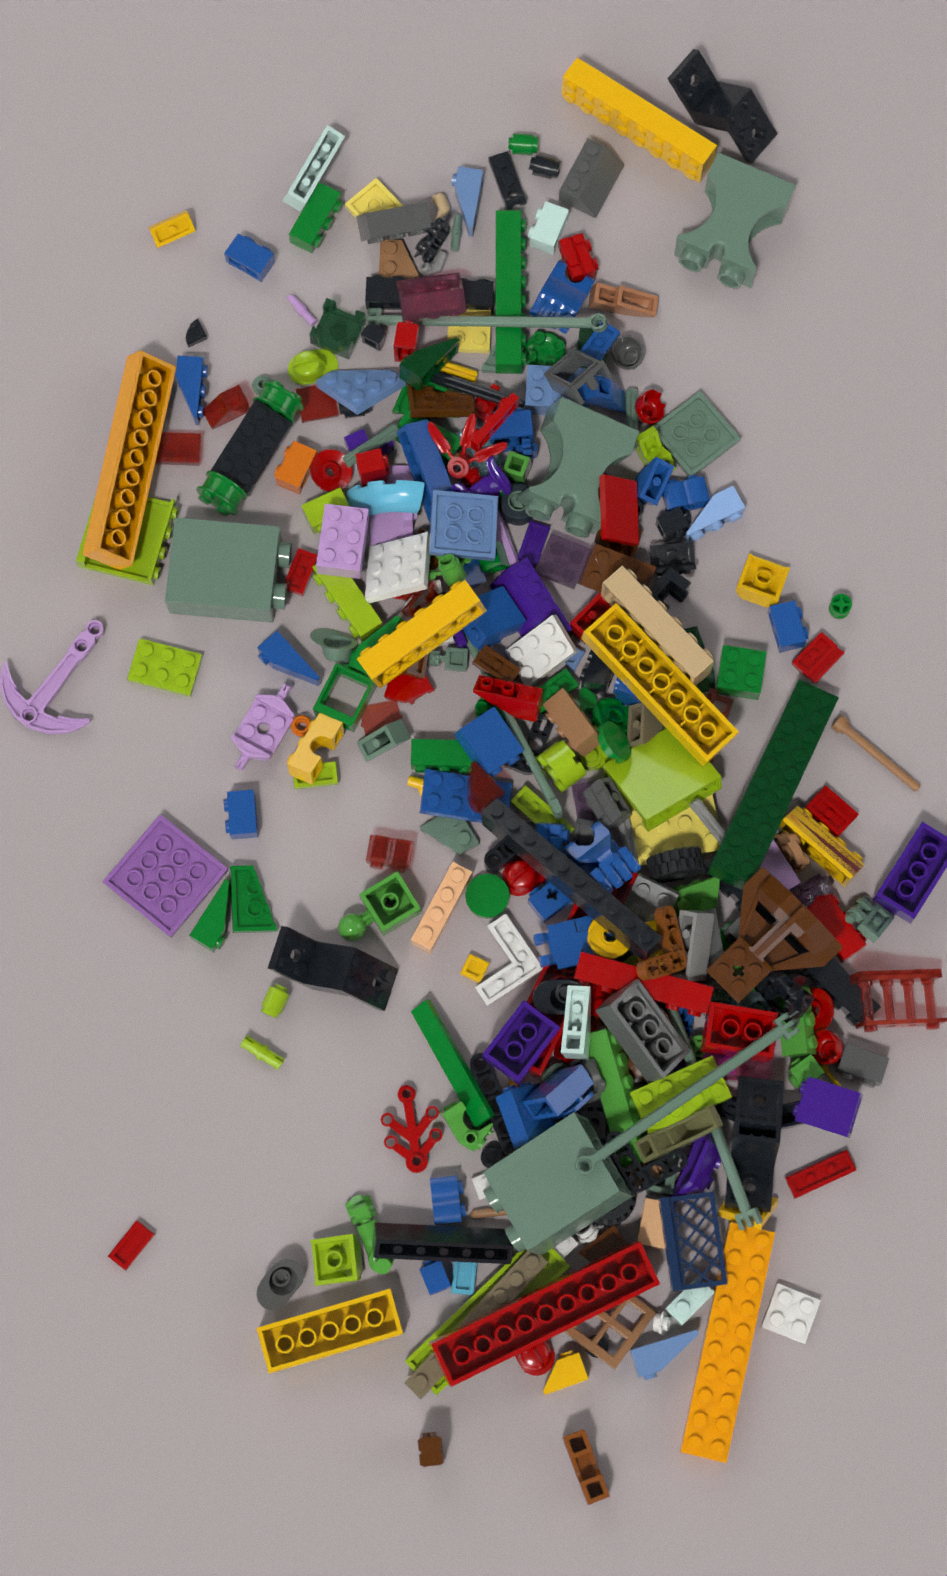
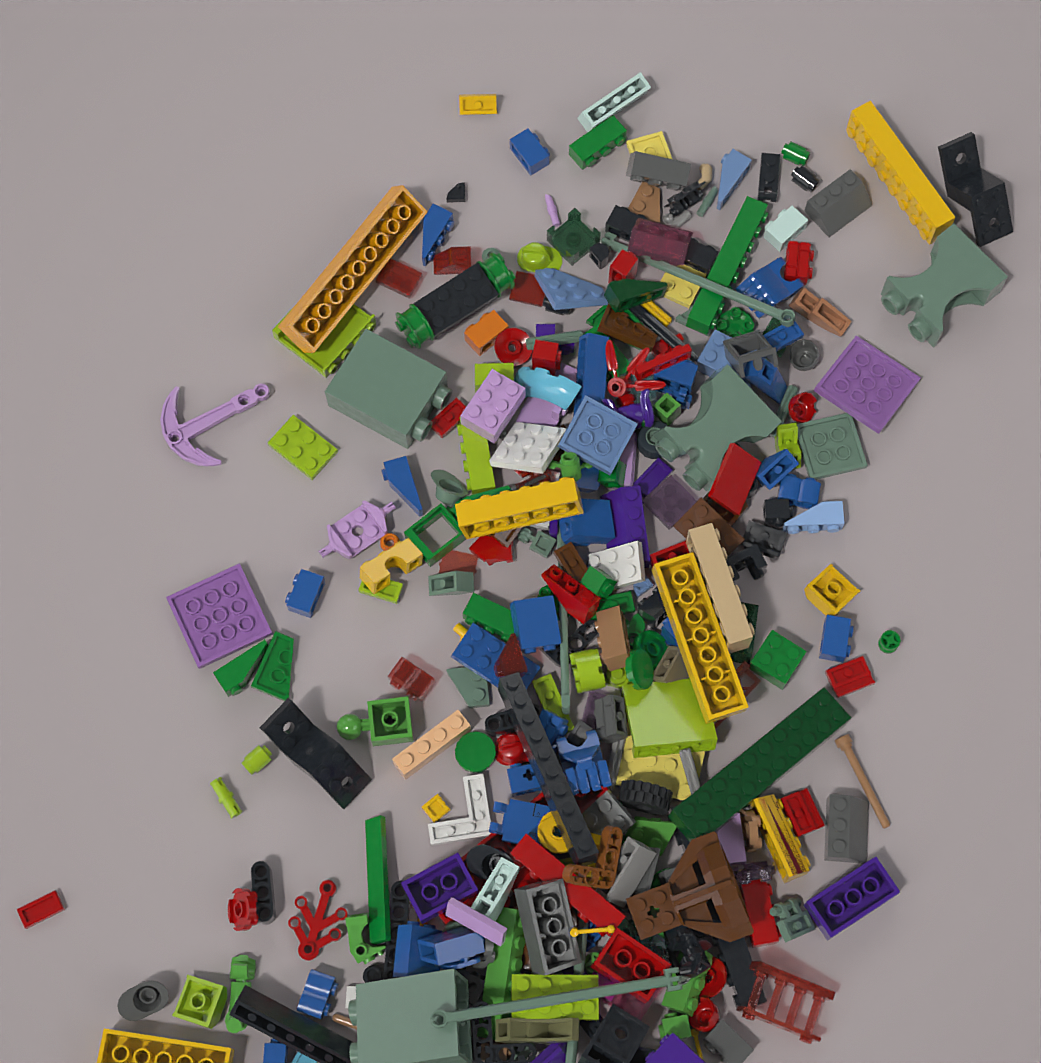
camera: 25 degrees right, 5 degrees down
none -> red plate [228,888,258,931]
none -> black beam [251,861,276,925]
none -> lavender tile [446,898,507,946]
none -> yellow hinge [570,925,615,937]
none -> green brick [580,565,617,599]
none -> medium lavender plate [814,336,921,434]
none -> dark grey slope [824,794,868,864]

